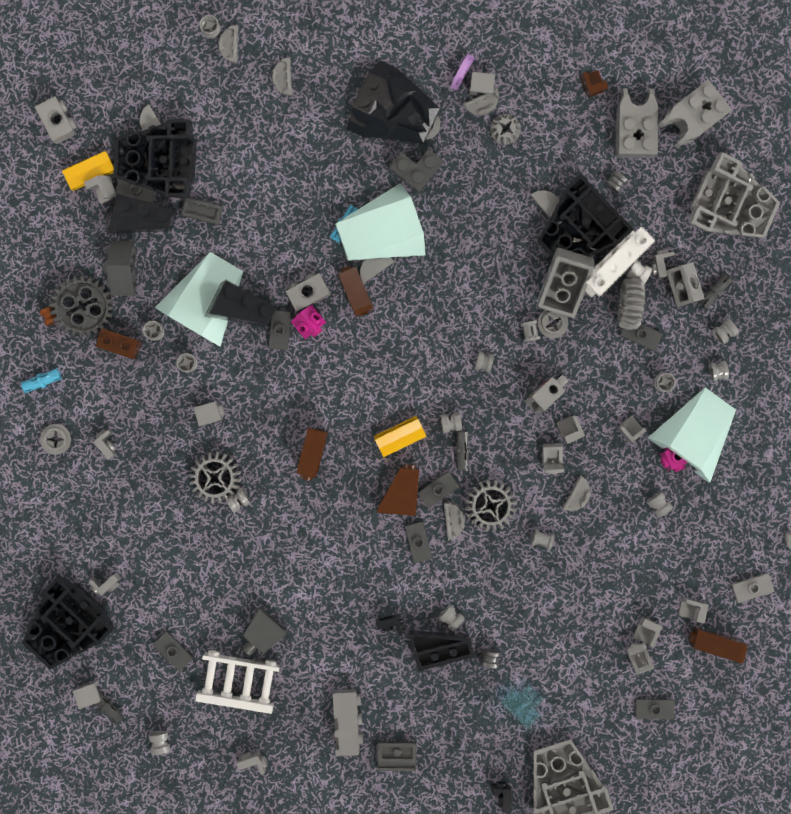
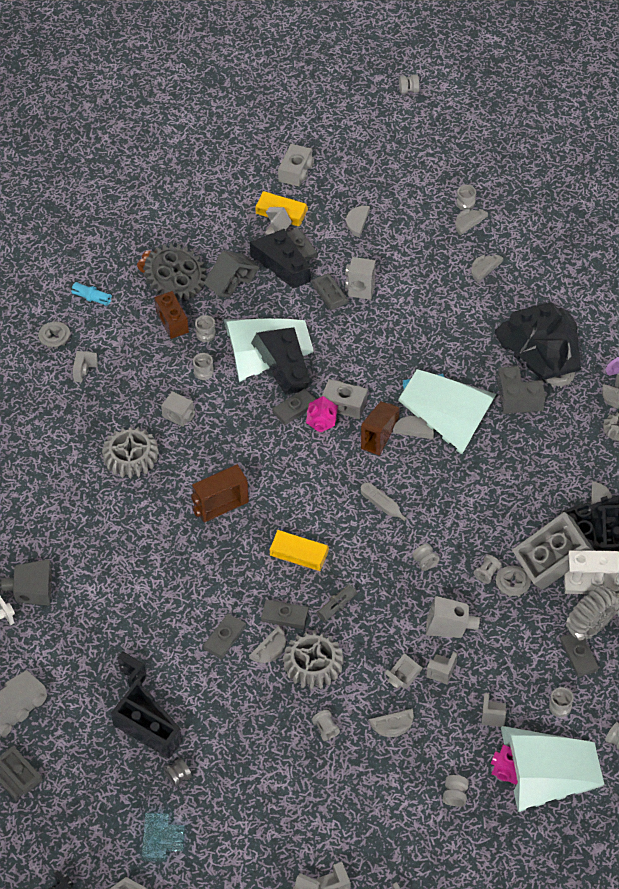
camera: 50 degrees right, 35 degrees down
black wedge [114,119,196,197] -> none
light grey wheel [226,487,251,513] -> none
reddish brown slope [377,464,419,516] -> none
light grey wheel [438,604,465,632] -> none
light grey wheel [440,412,462,434] -> none
none -> light grey brick [345,257,375,300]
none -> light grey piece [361,483,407,521]

